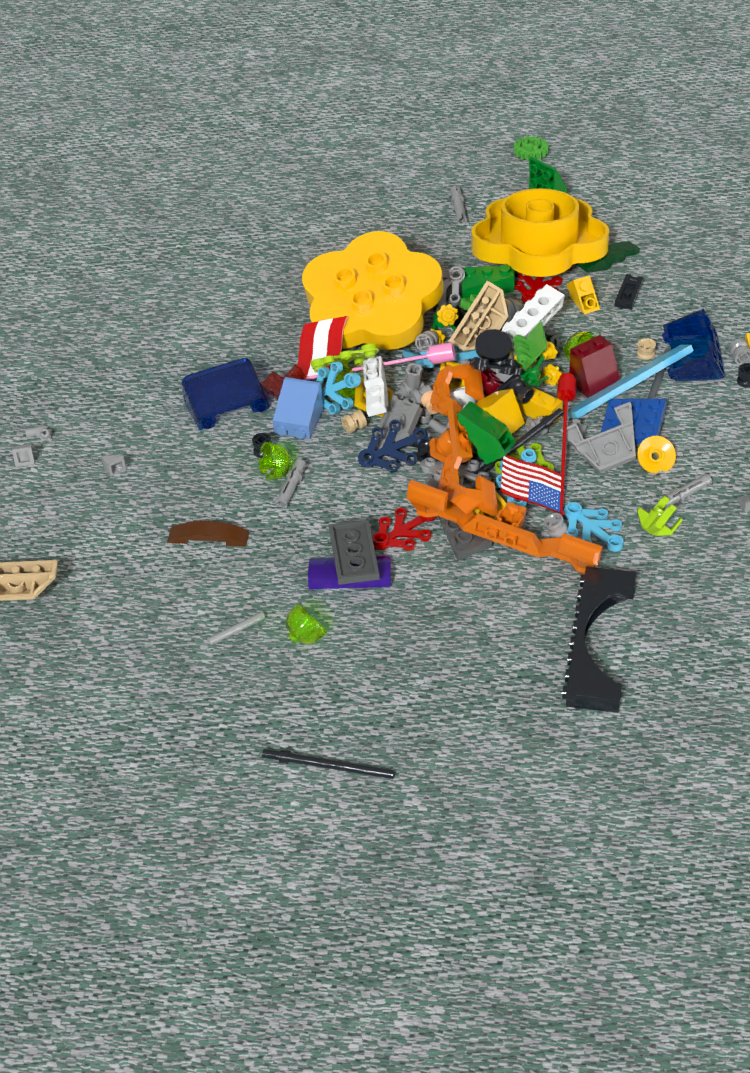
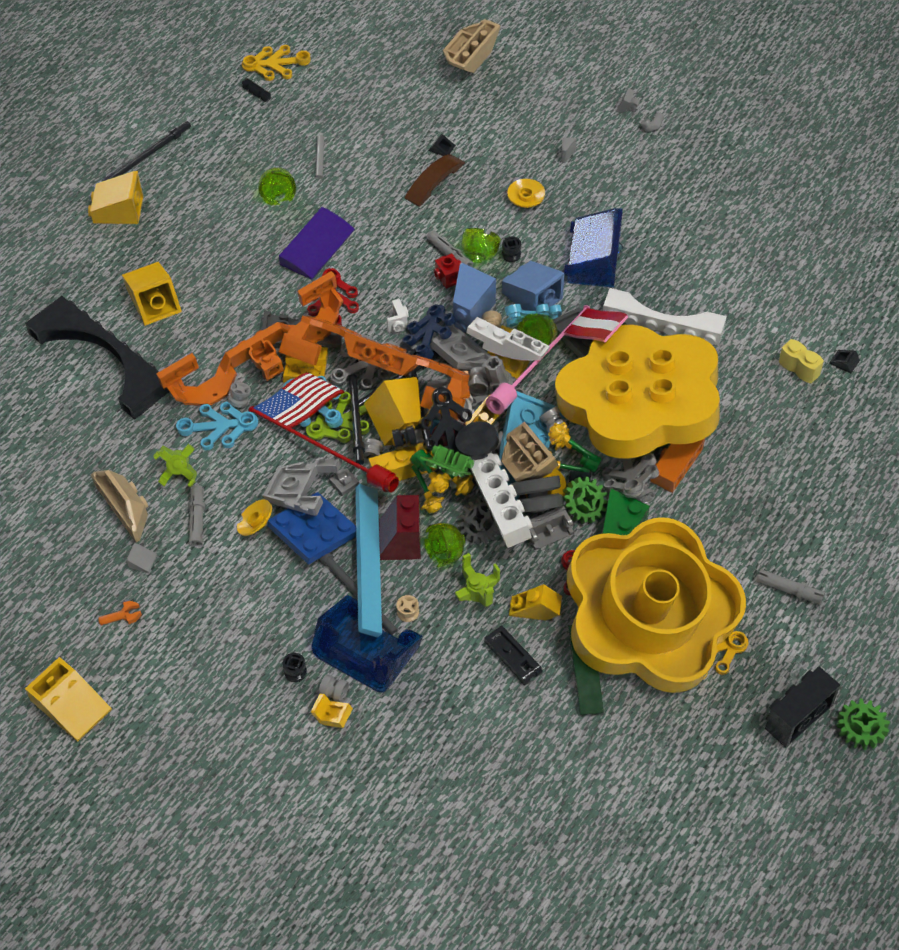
camera: 120 degrees right, 10 degrees up
clear red brick [261,364,306,400] -> none
lime plant [310,343,379,373] -> none
dark grey hinge [328,519,380,585] -> none
green slope [457,401,516,465] -> none
green slope [529,157,567,193] -> none
none -> yellow slope [88,171,144,224]
none -> tan wedge [91,470,148,543]
none -> yellow slope [122,261,182,326]
none -> yellow plant [242,45,311,81]
none -> black axle [242,78,272,102]
none -> white bracket [387,299,409,333]
none -> black slope [428,134,456,156]
none -> red brick [433,253,461,289]
none -> medium blue slope [453,263,496,333]
none -> lime piece [455,553,500,607]
none -> yellow dish [507,179,545,208]
none -> white arch [603,288,727,346]
none -> black brick [765,666,840,748]
none -> light yellow brick [779,339,824,383]
none -> black slope [829,350,860,374]

